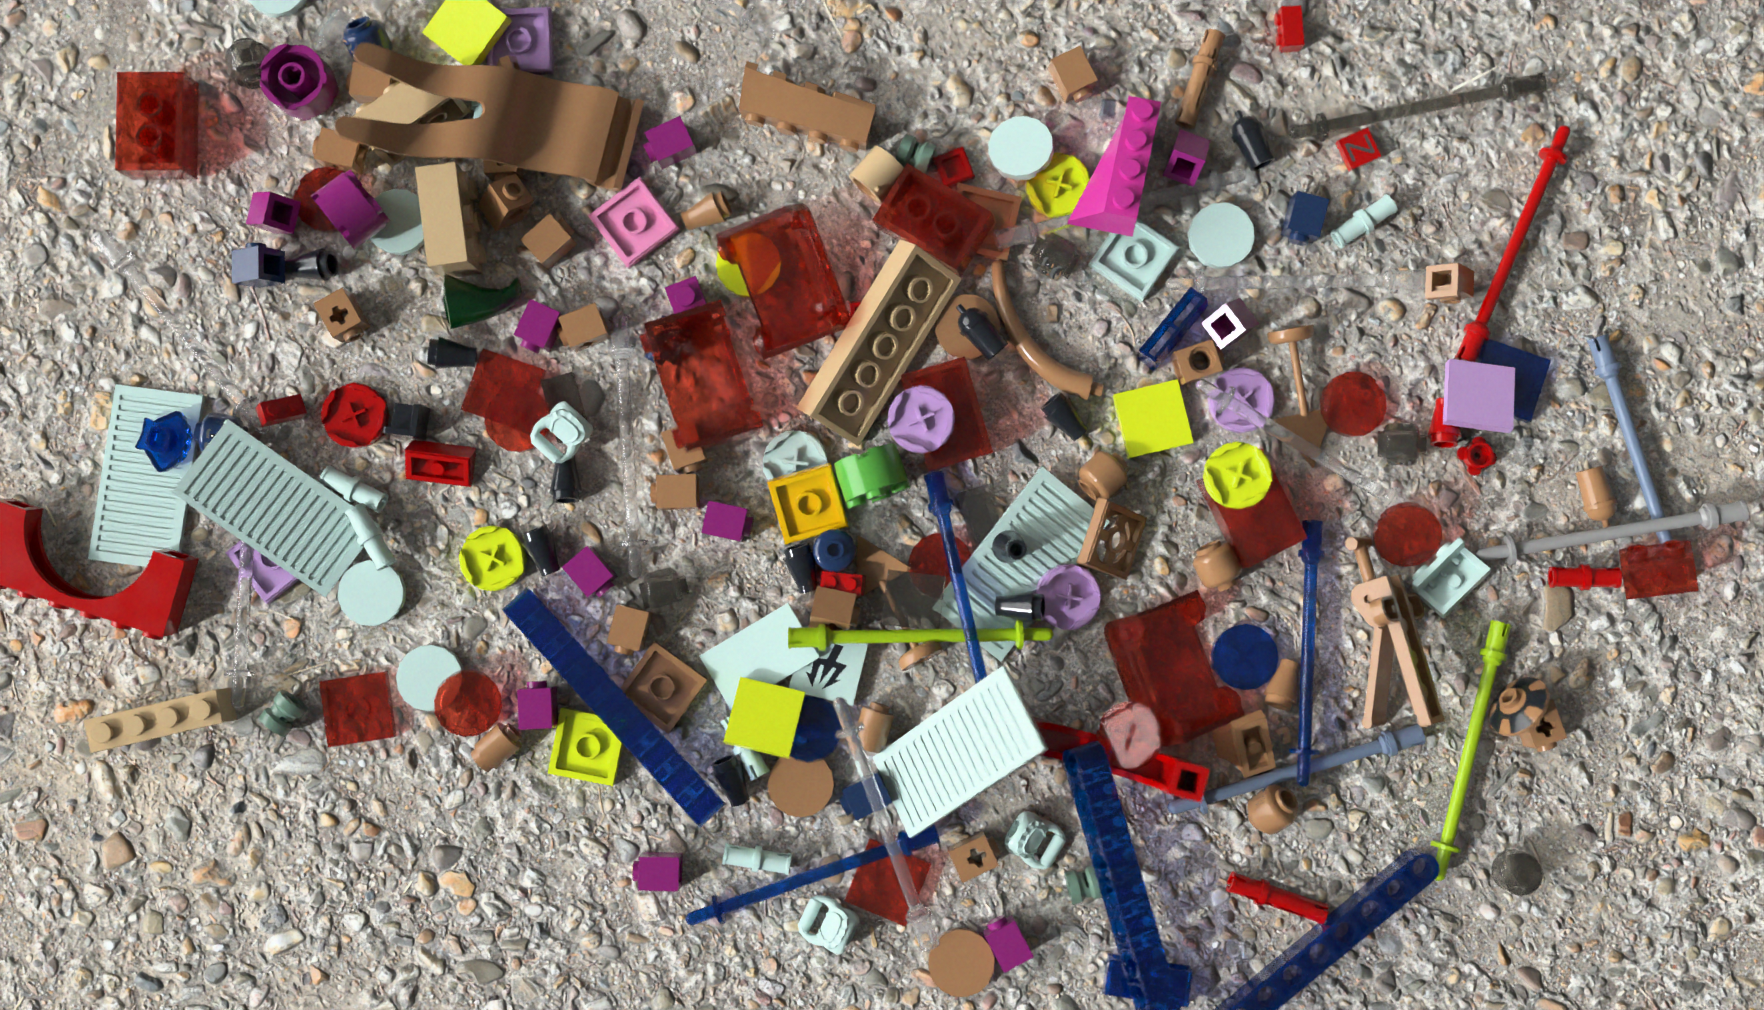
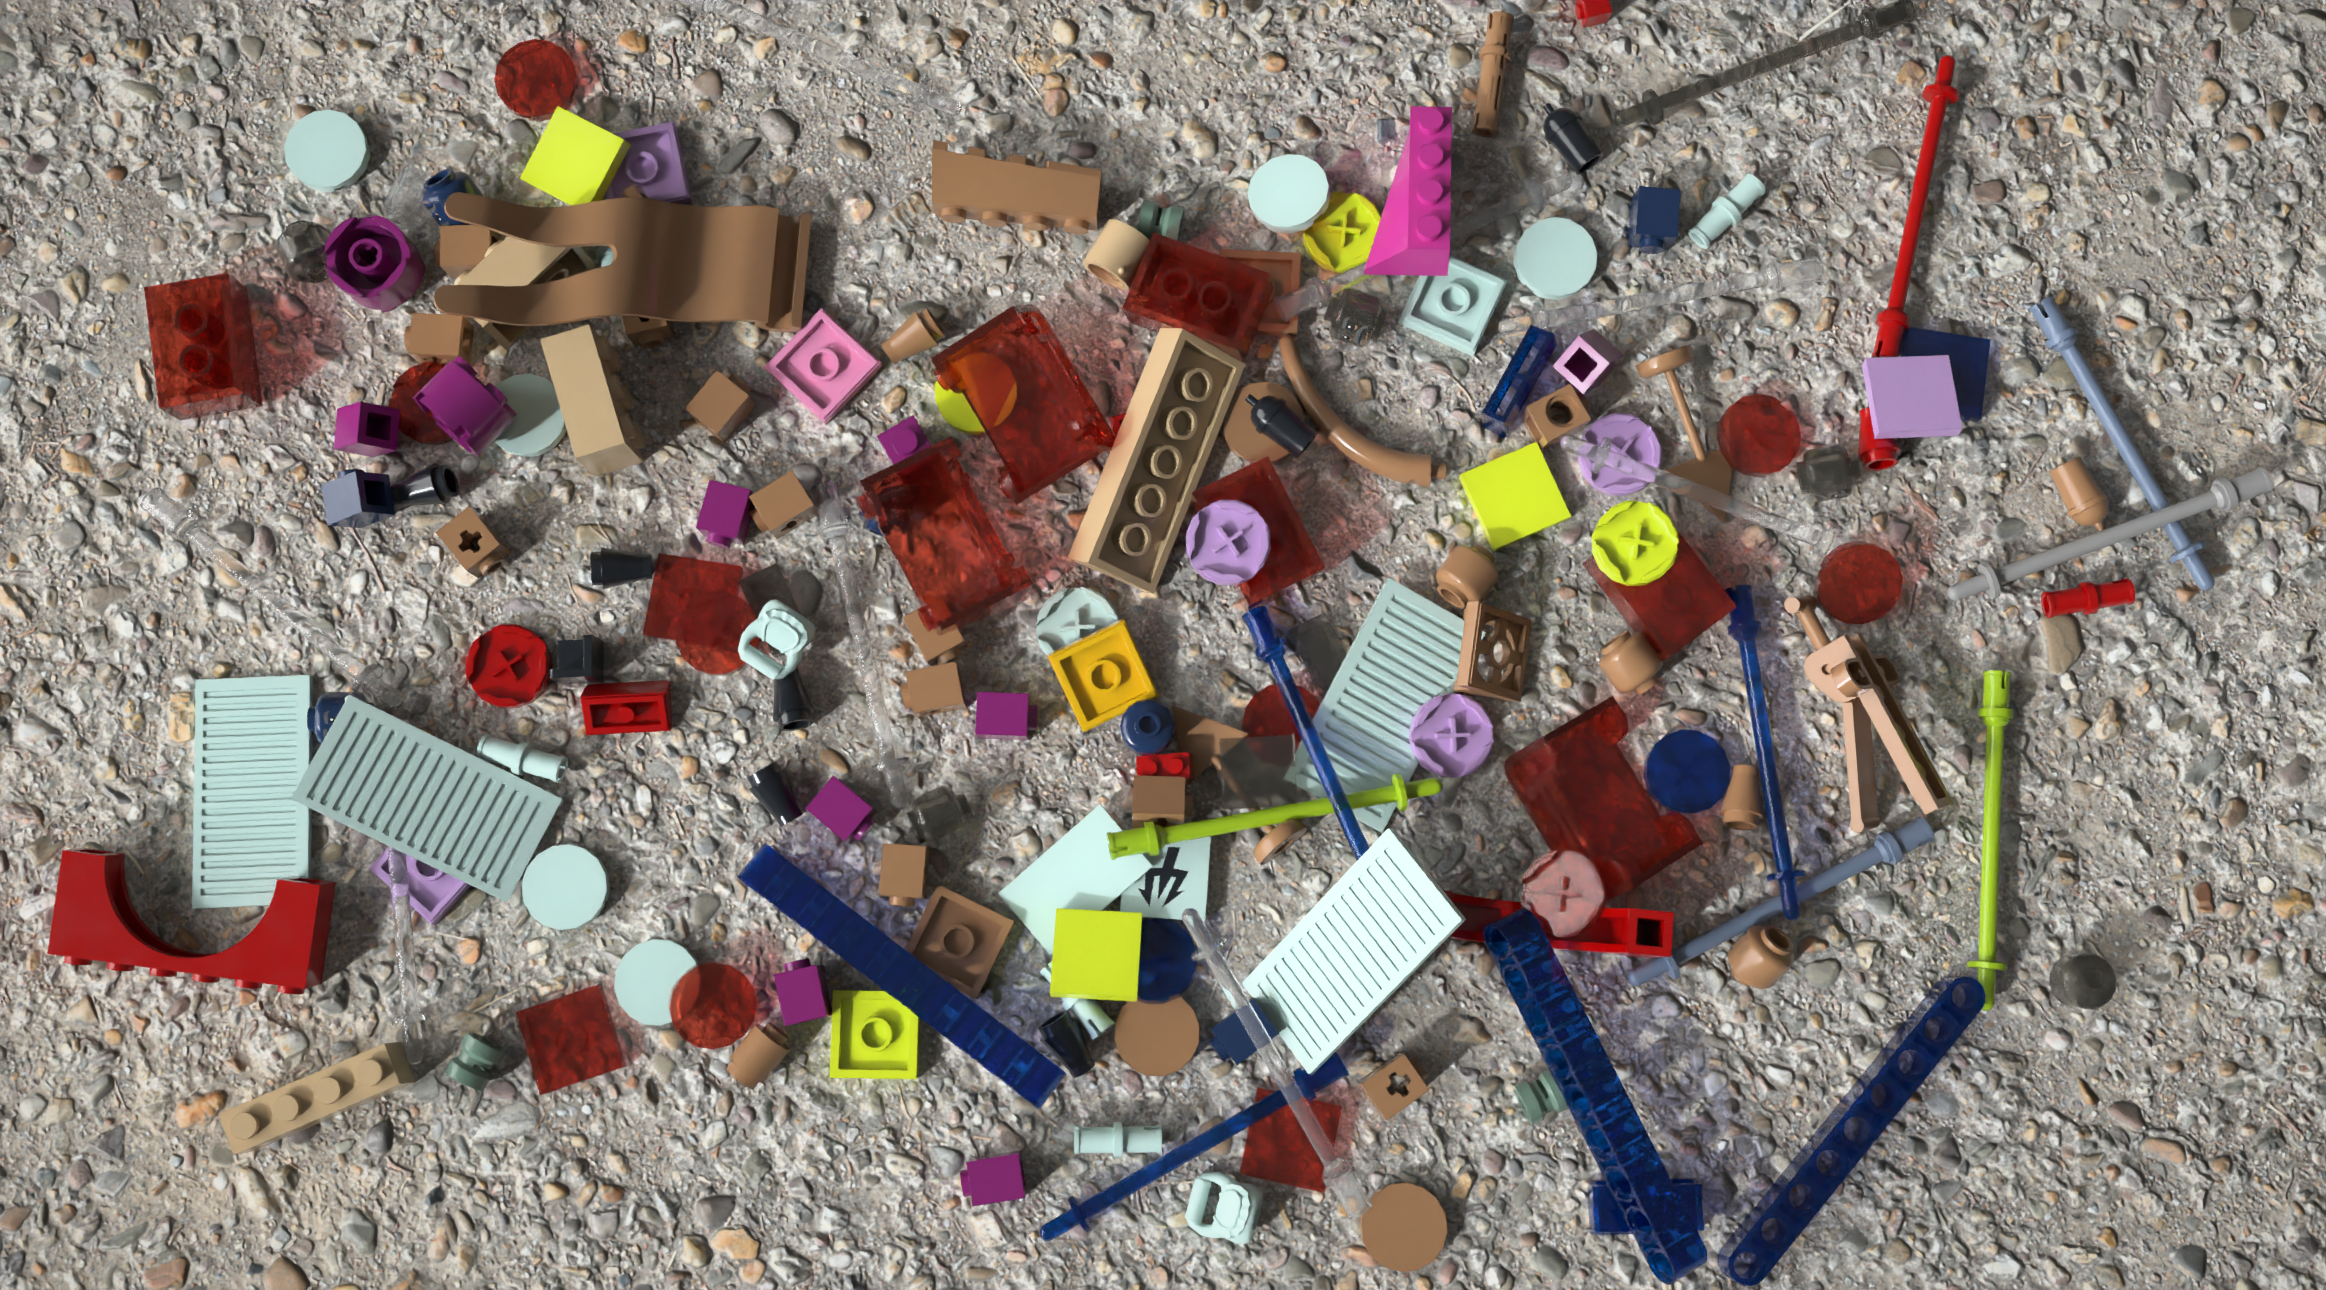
camera: 15 degrees left, 5 degrees down
clear blue animal [135,411,193,472] -> none
red piece [256,394,307,427] -> none
light aqua pin [344,503,397,571] -> none
dark green hat [443,274,522,329] -> none
neon yellow tile [459,525,527,591] -> none
medium nougat brick [478,174,534,231] -> none
magenta brick [643,116,697,170] -> none
black cone [783,543,818,594] -> none
bright green brick [834,443,911,509] -> none
medium nougat brick [854,701,894,753] -> none
red tile [933,146,975,190] -> none
magenta brick [983,915,1034,973] -> none
black cone [992,530,1027,563] -> none
black cone [995,590,1045,624] -> none
light aqua piece [1004,811,1066,870] -> none
black cone [1041,392,1088,441] -> none
medium nougat brick [1048,45,1098,104] -> none
magenta brick [1163,129,1211,187] -> none
medium nougat slope [1212,710,1276,778] -> none
red pin [1226,871,1329,924] -> none
red tile [1335,127,1381,172] -> none
light aqua bracket [1412,537,1491,619] -> none
medium nougat brick [1425,263,1474,304] -> none
red plate [1456,437,1497,476] -> none
dish [1489,677,1550,736] -> none
medium nougat brick [1520,699,1567,752] -> none
clear red bracket [1619,540,1699,600] -> none

